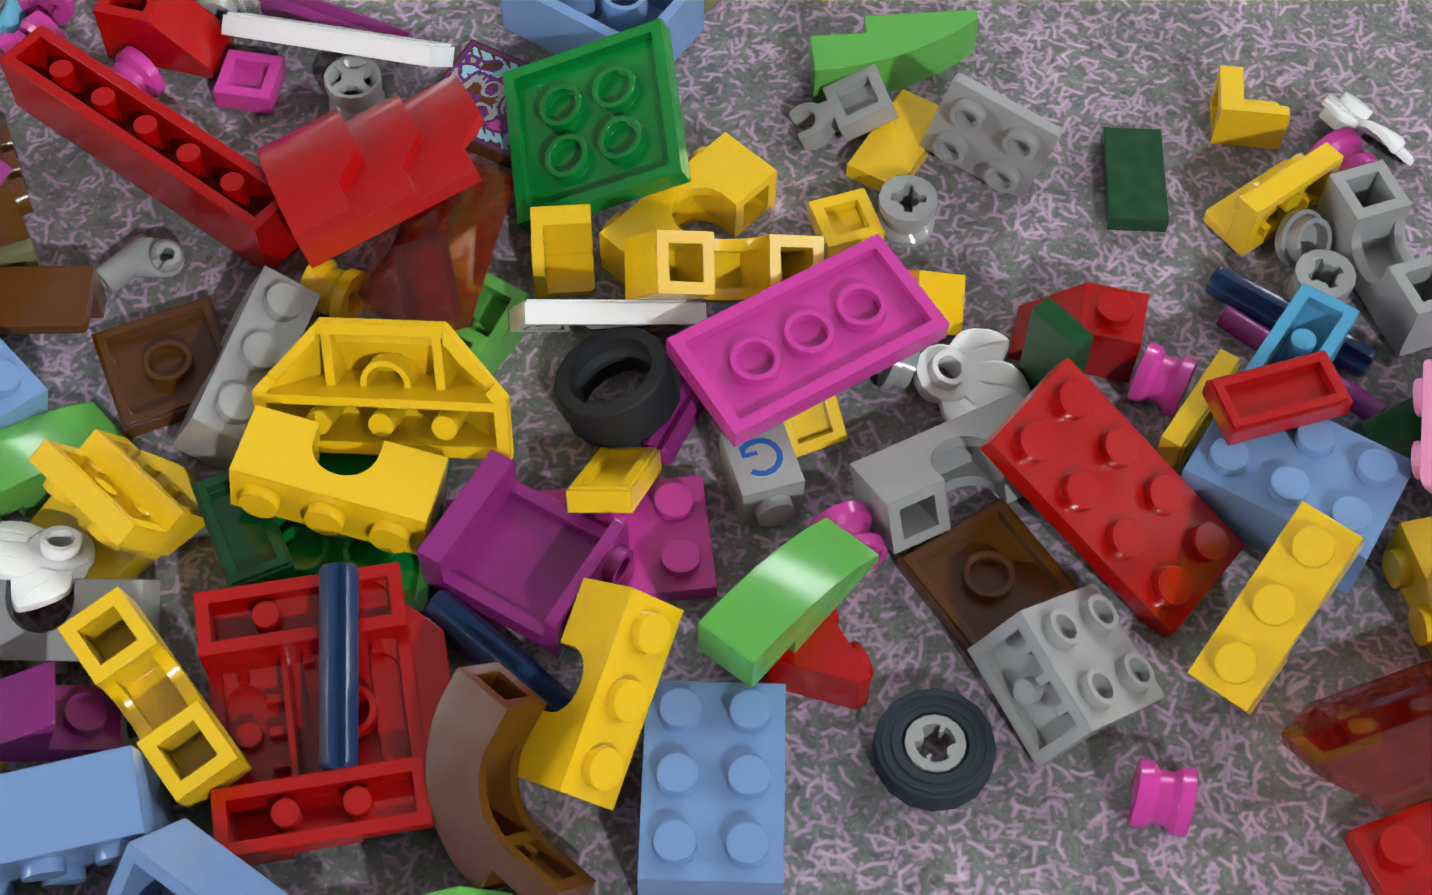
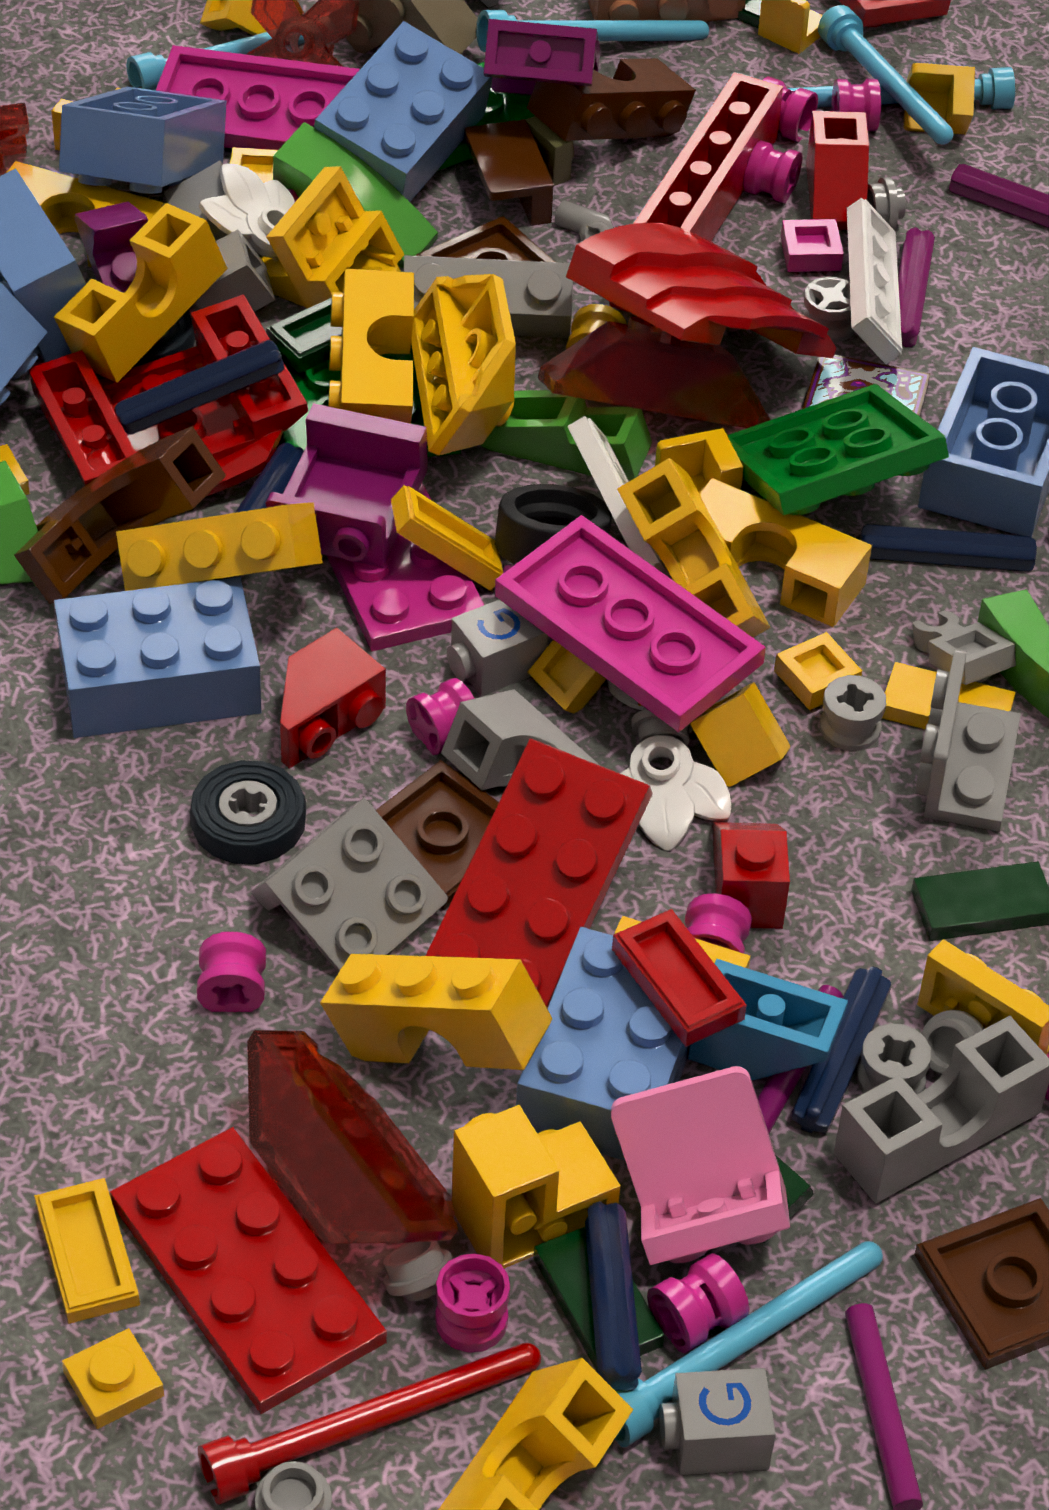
camera: 75 degrees right, 10 degrees down
bright green slope [698,517,879,689] -> none
dark green tile [1018,297,1094,390] -> none
none -> dark blue axle [860,524,1037,572]

